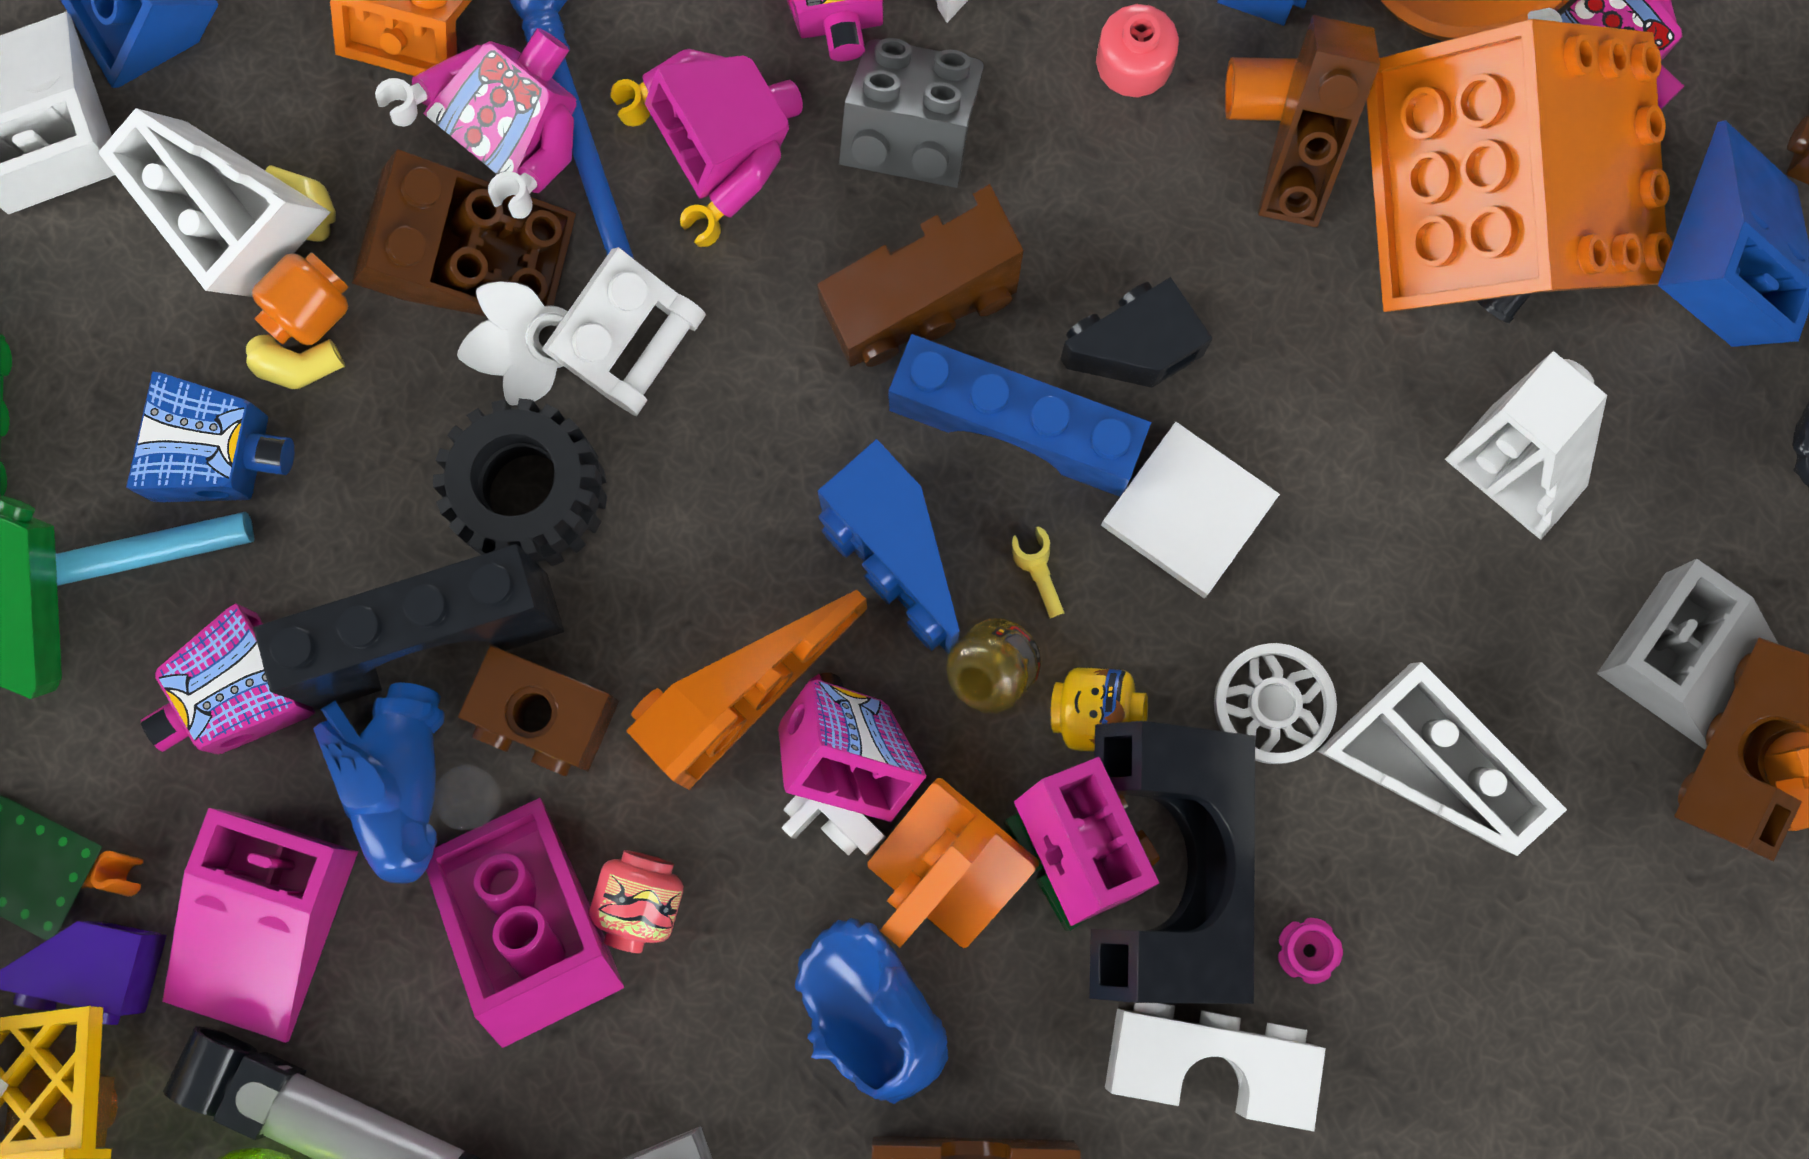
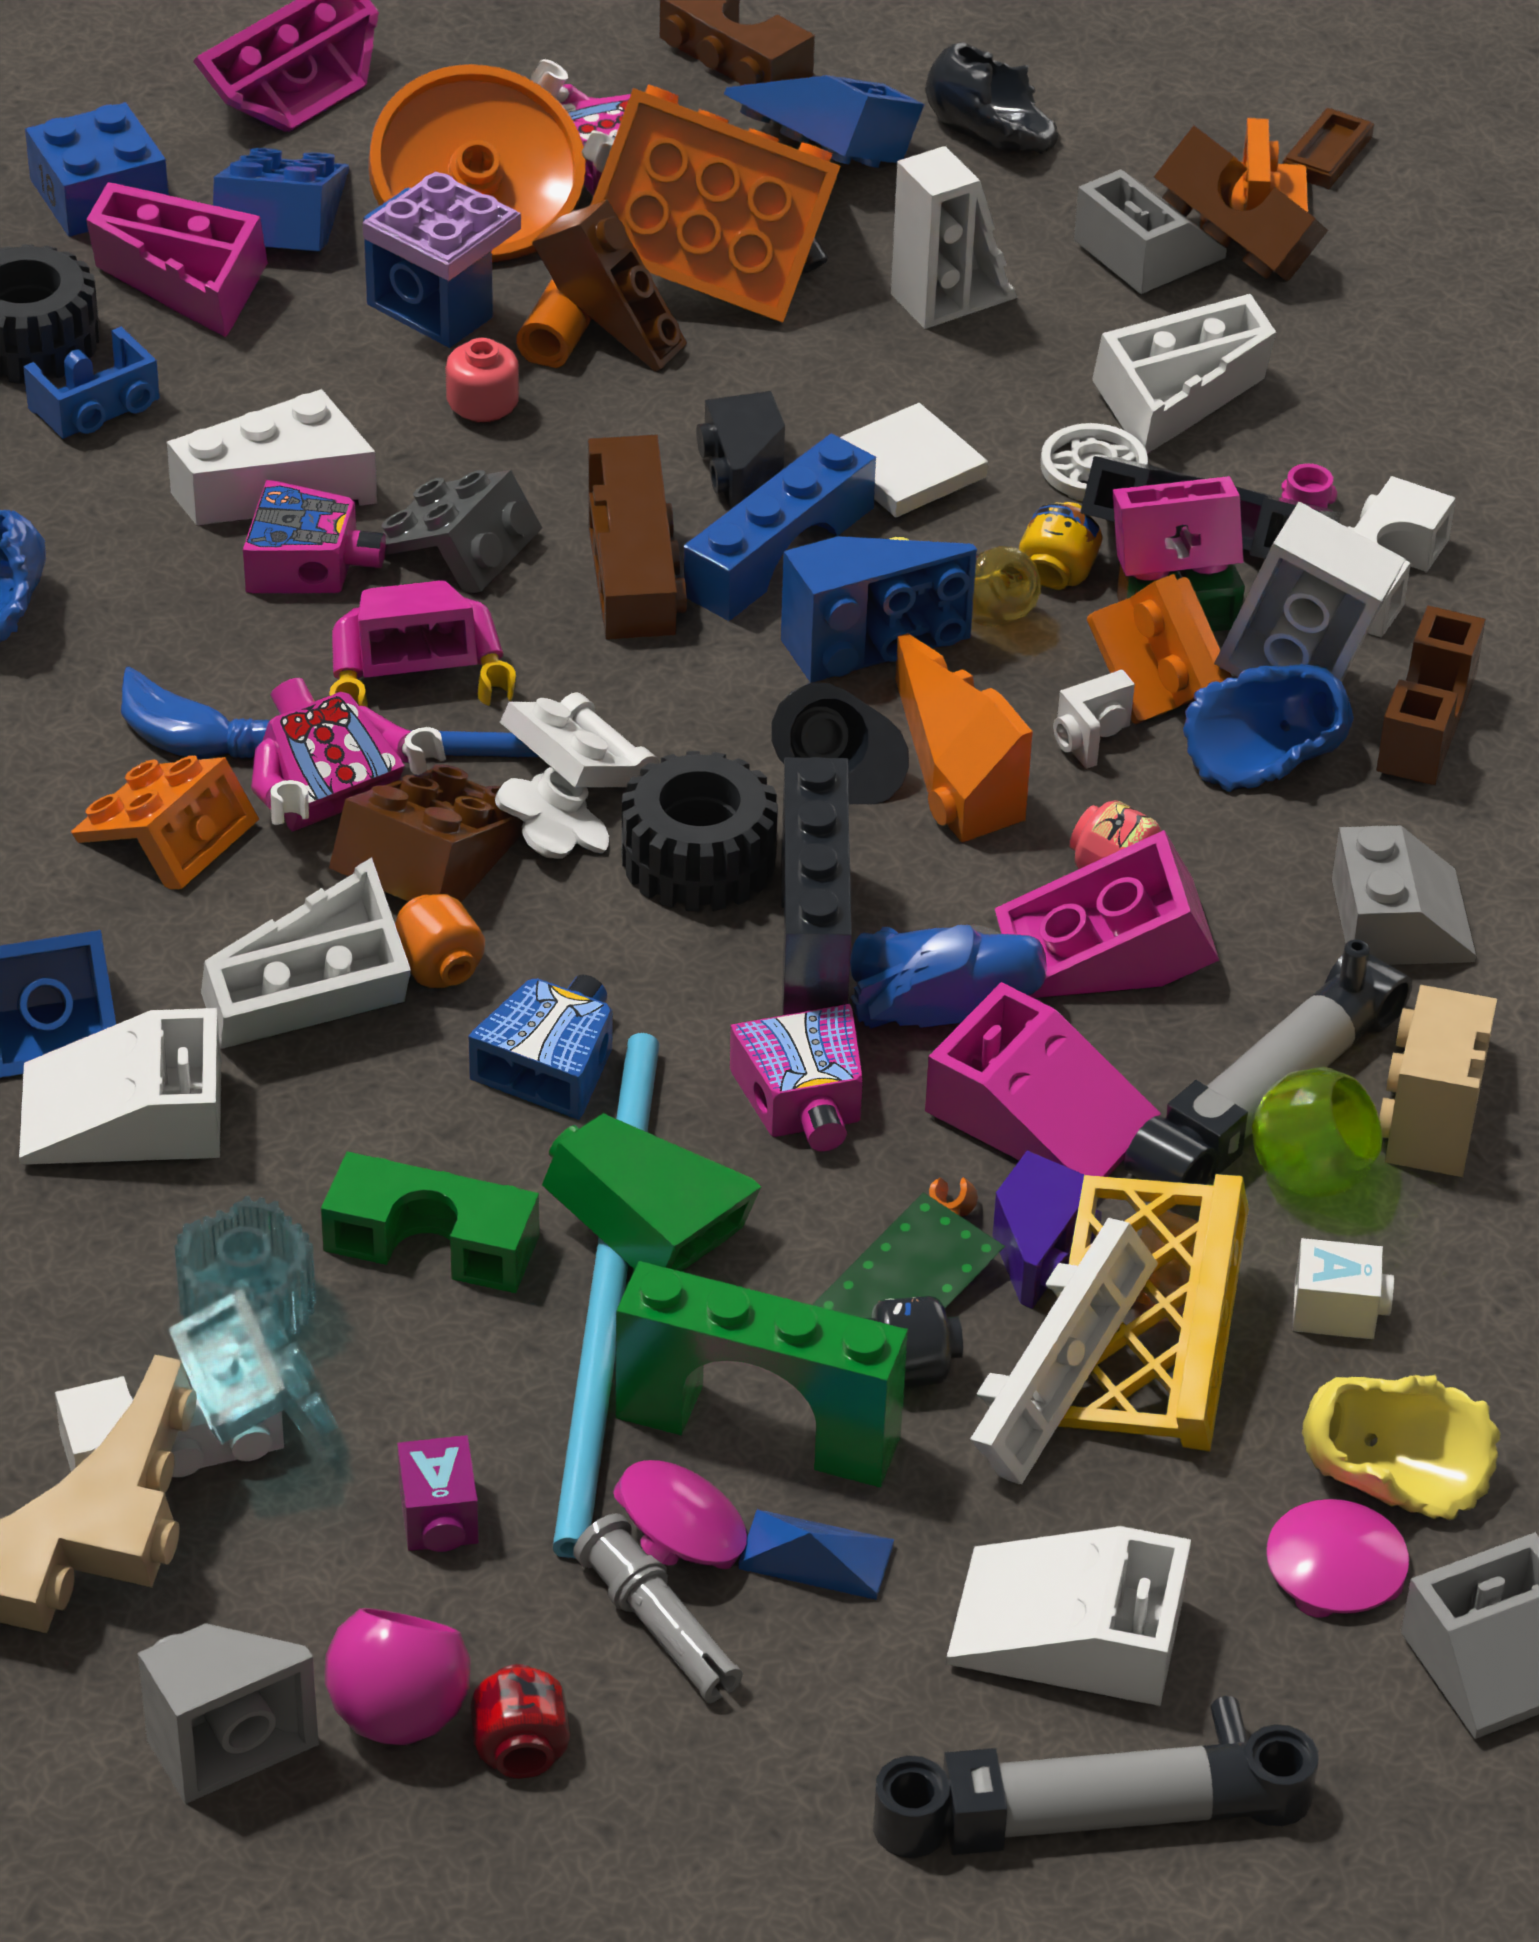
camera: 75 degrees left, 35 degrees down
light yellow arm [246,335,345,389] -> none
reddish brown brick [458,645,619,777] -> none
dark pink torso [778,673,926,822] -> none
none -> black piece [771,683,909,805]
none -> white brick [1214,502,1406,682]

